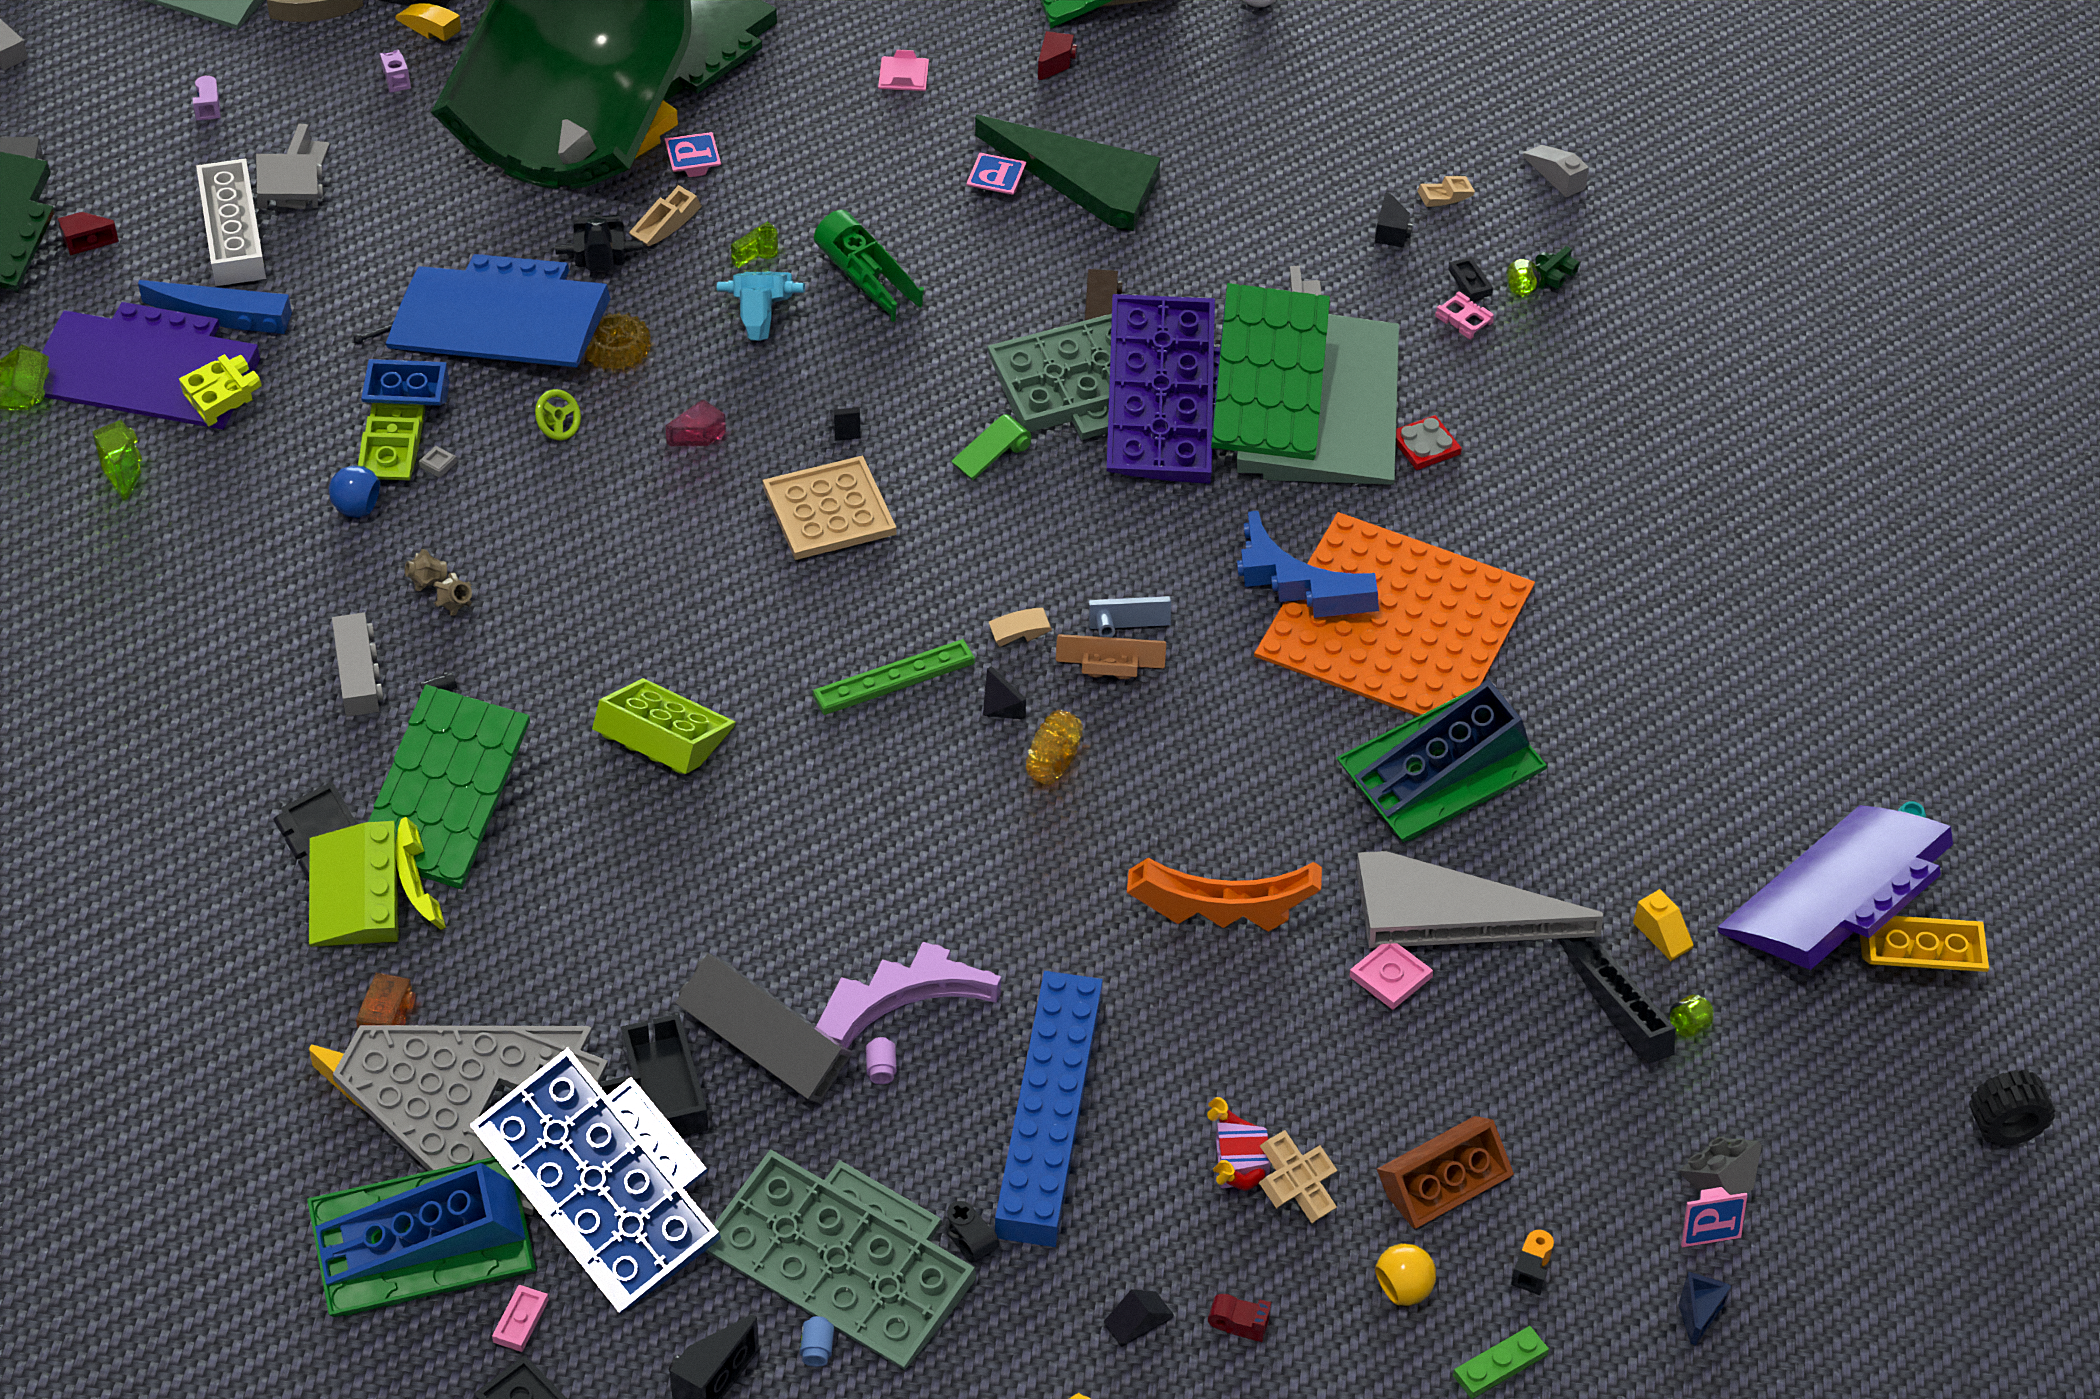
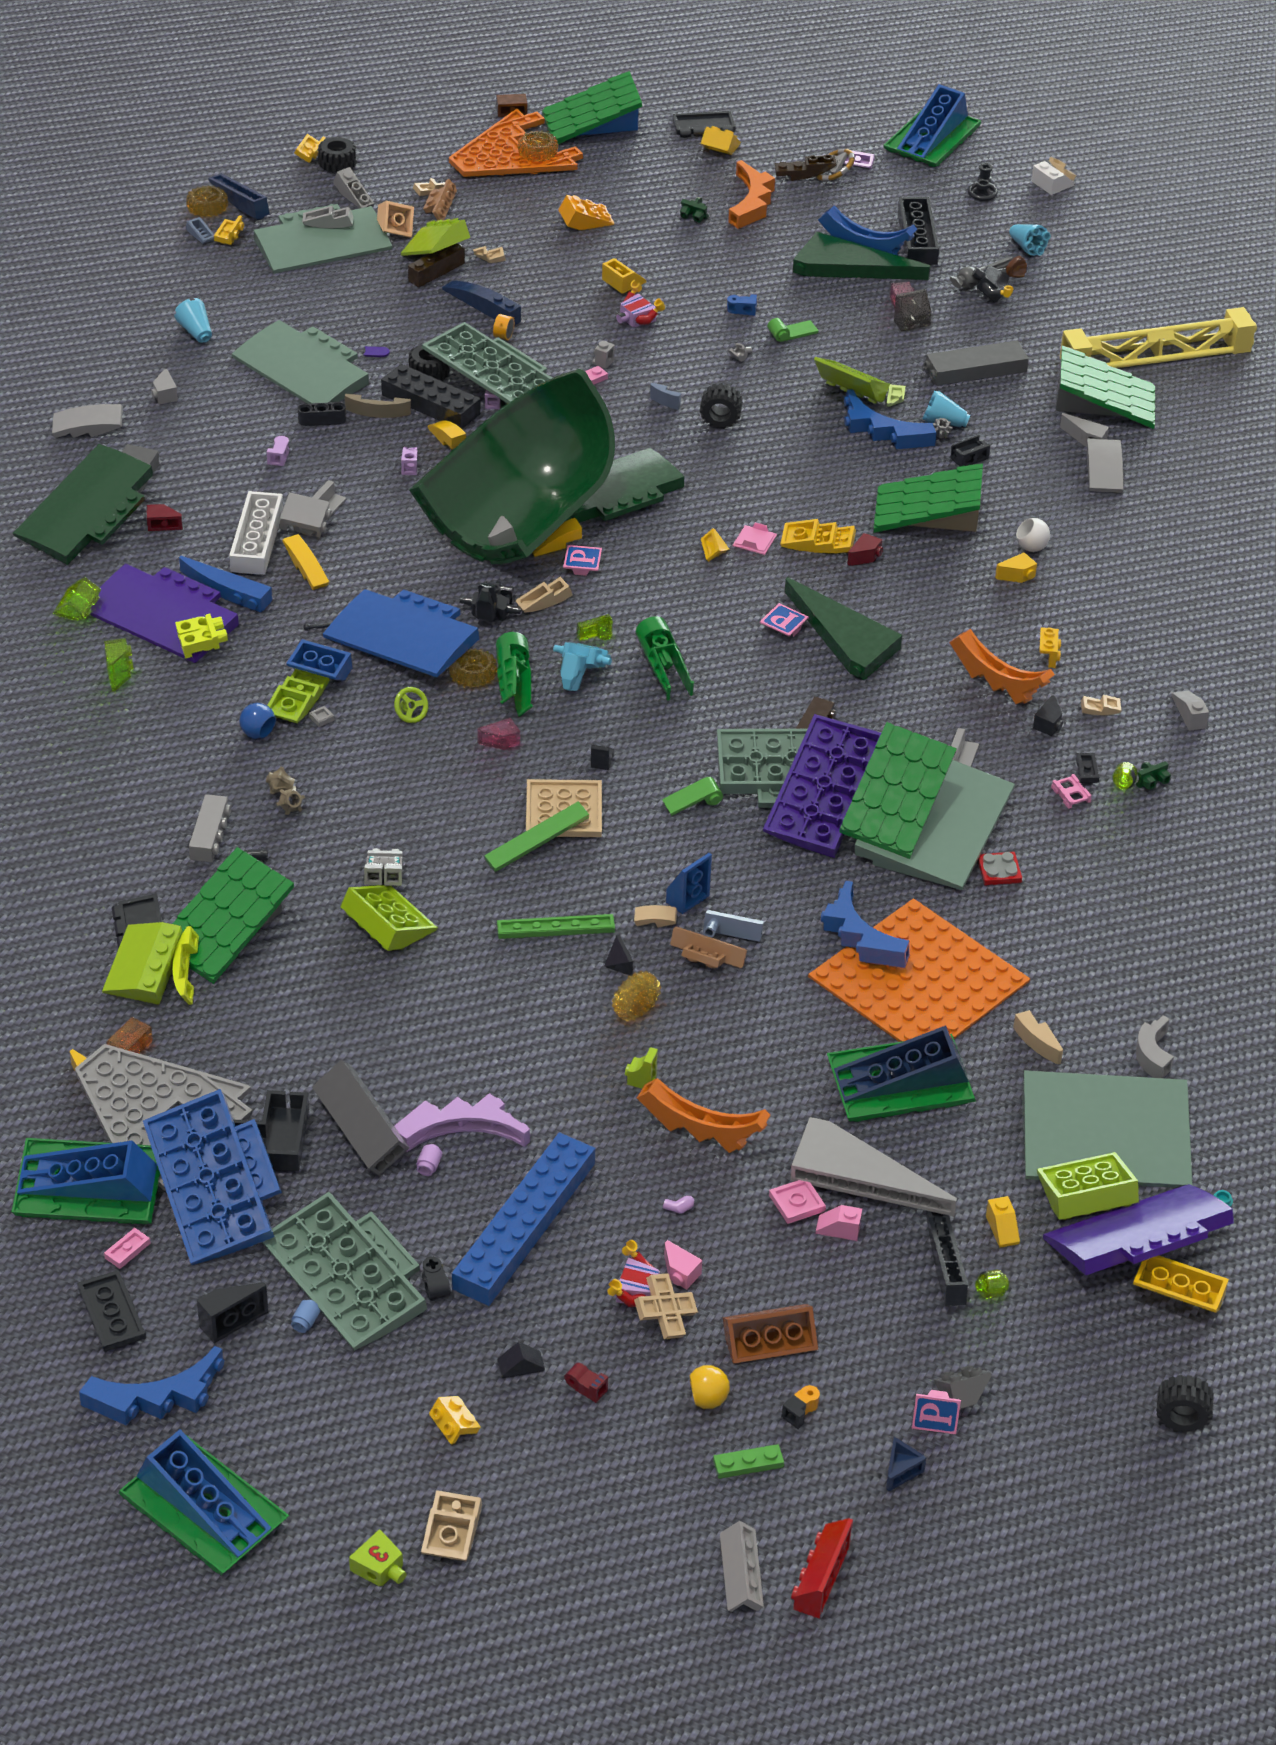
camera: 20 degrees right, 5 degrees down
none -> yellow slope [282,534,329,590]
none -> black beam [297,402,346,426]
none -> light grey hips [364,849,403,886]
none -> bright green tile [484,801,589,872]
none -> green piece [496,632,533,717]
none -> lime arch [625,1047,658,1089]
none -> lavender arm [663,1196,695,1214]
none -> bright pink slope [664,1240,702,1290]
none -> blue slope [666,853,712,914]
none -> yellow slope [701,528,729,562]
none -> yellow slope [781,519,856,553]
none -> bright pink slope [816,1205,862,1241]
none -> orange arch [949,629,1055,704]
none -> yellow slope [995,553,1037,583]
none -> tan slope [1013,1010,1063,1064]
none -> sand green slope [1022,1070,1192,1188]
none -> lime slope [1037,1152,1139,1220]
none -> yellow bracket [1039,628,1061,668]
none -> light grey arch [1136,1015,1174,1078]

